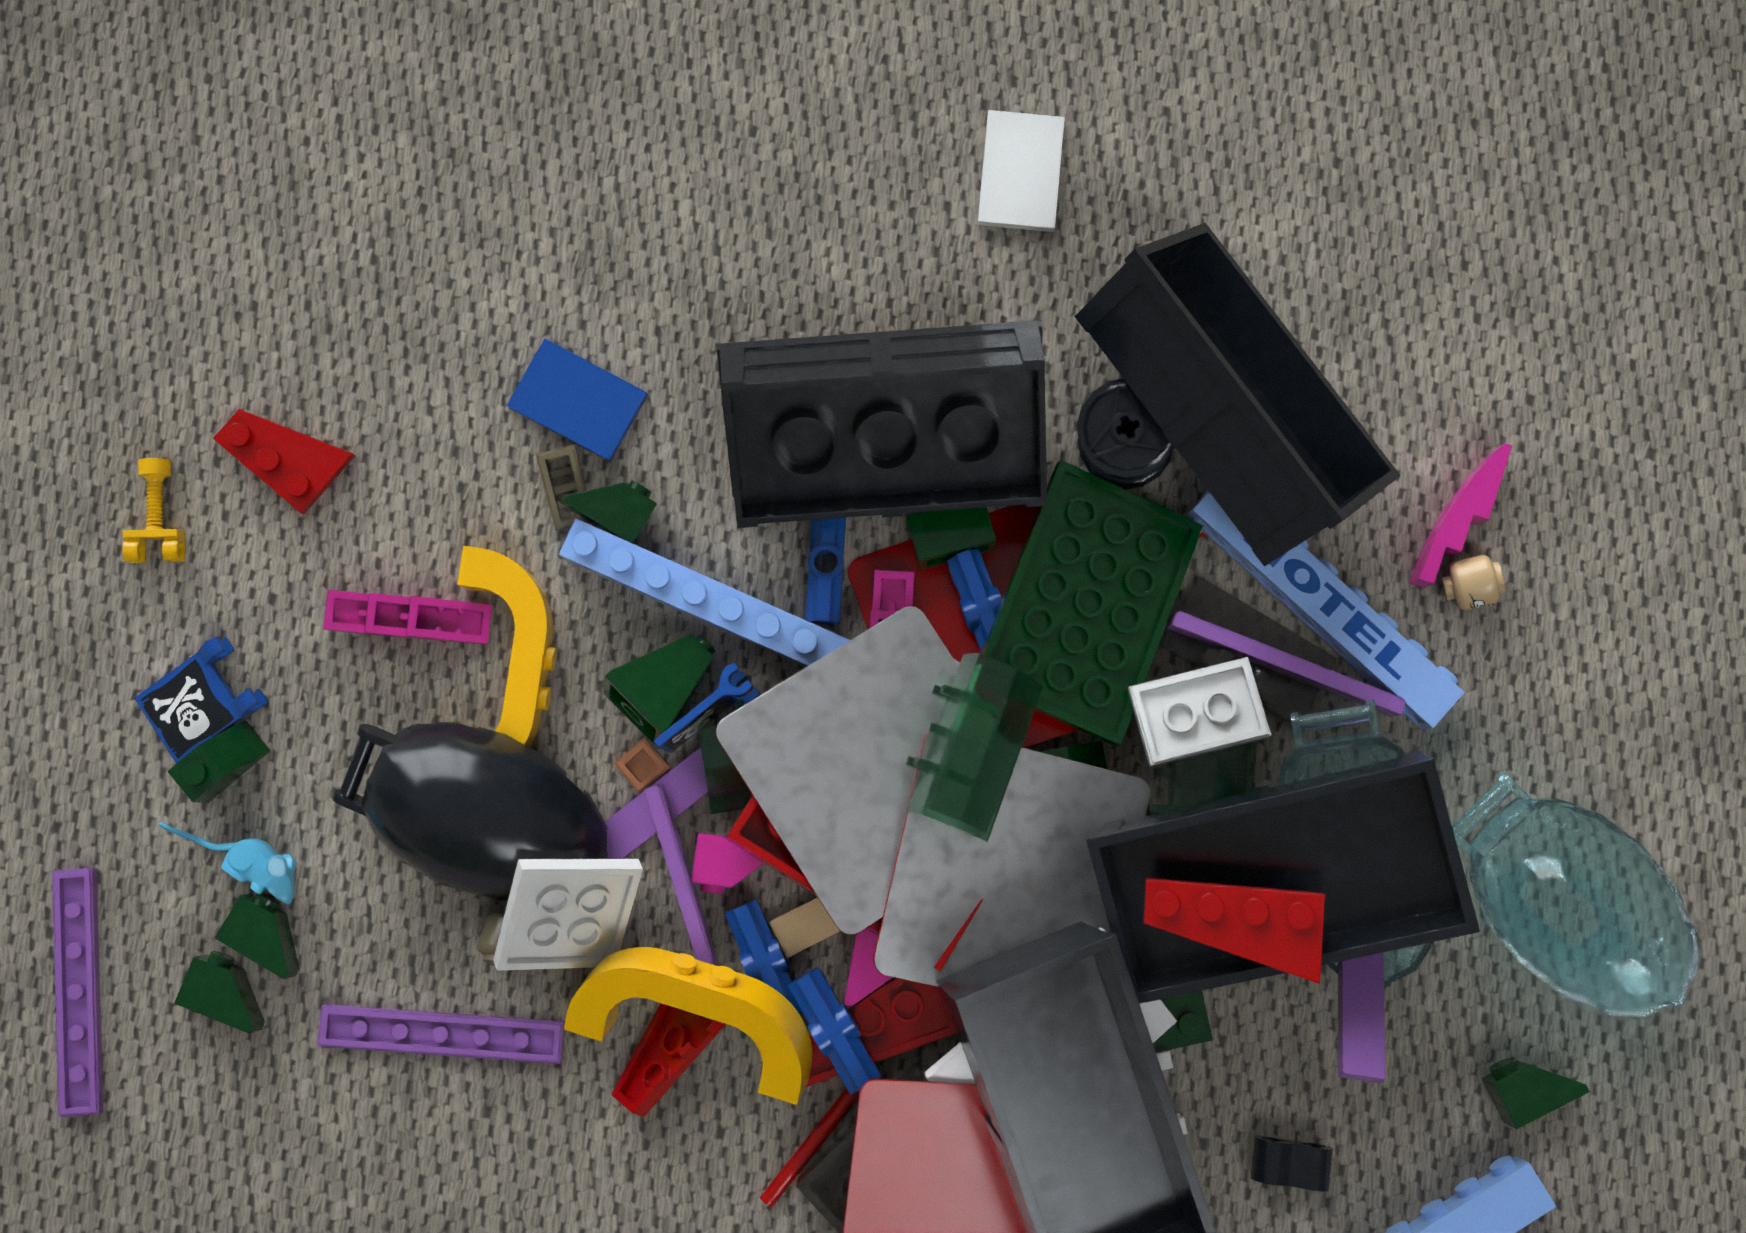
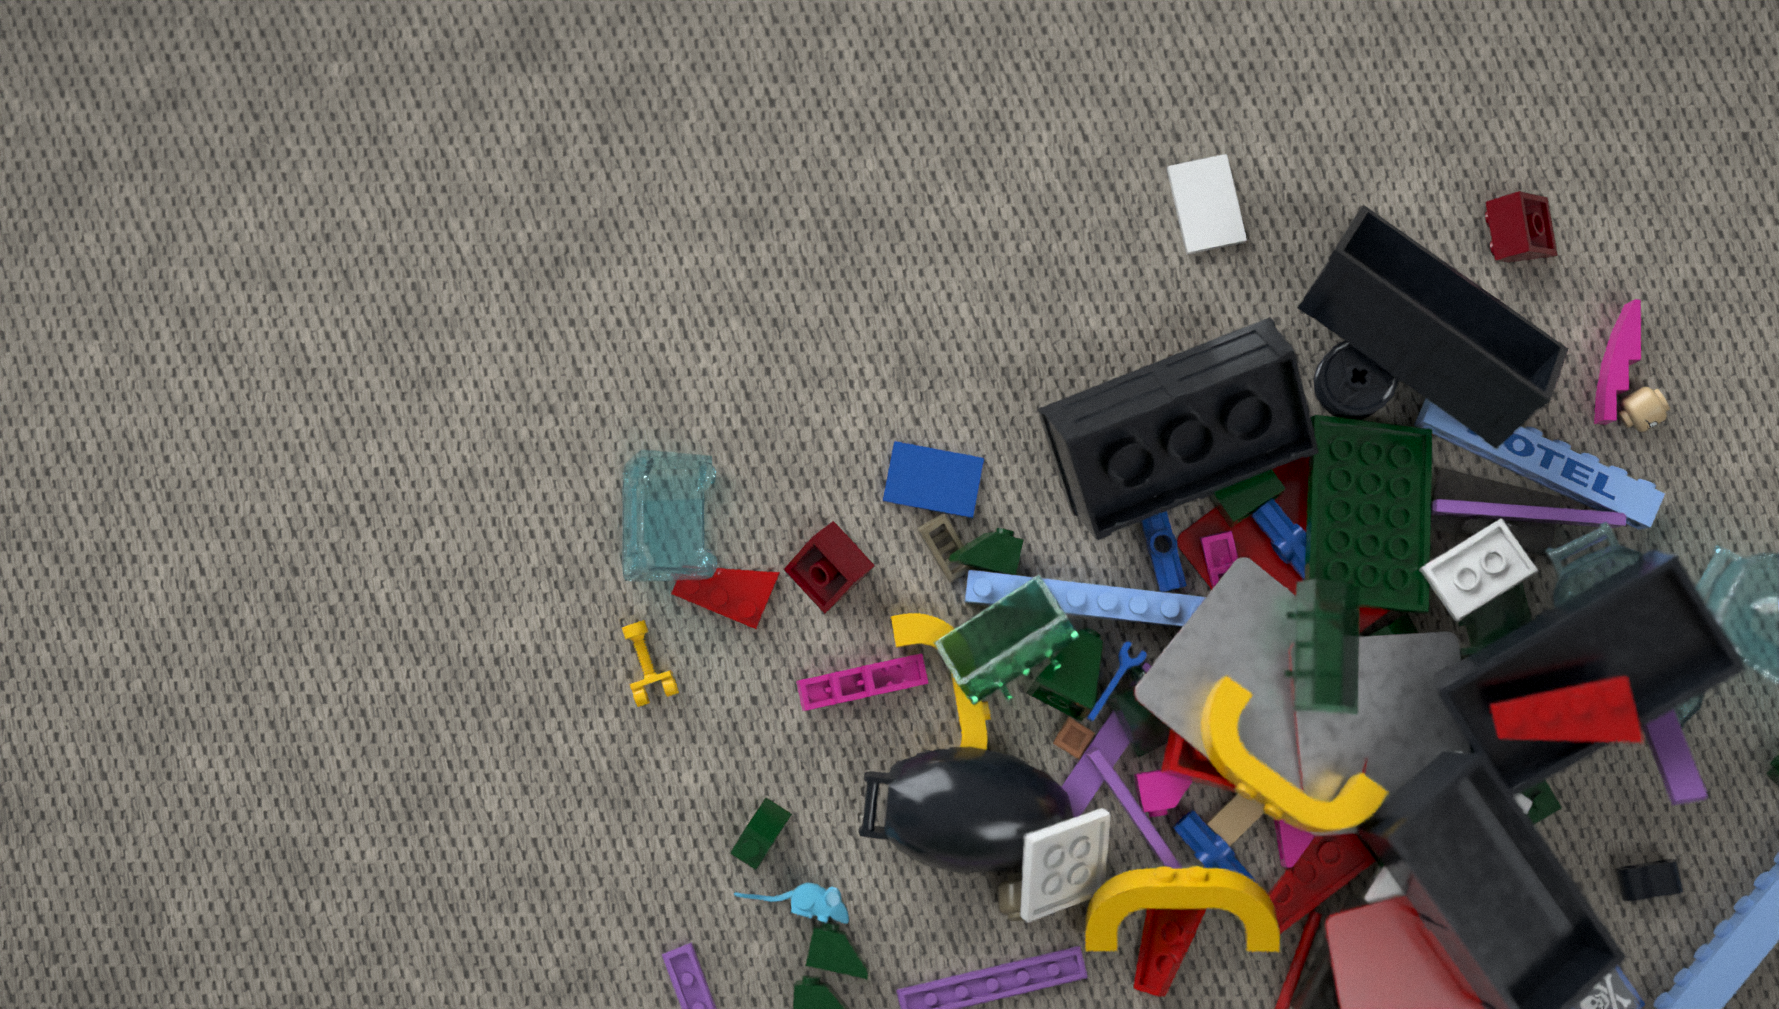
camera: 10 degrees left, 0 degrees up
flag [134,637,269,763] -> none
blue piece [788,966,881,1094] -> none
none -> clear light blue windscreen [622,449,717,582]
none -> dark red slope [784,521,875,614]
none -> clear green piece [934,575,1080,706]
none -> yellow arch [1201,675,1388,833]
none -> dark red slope [1485,191,1558,263]

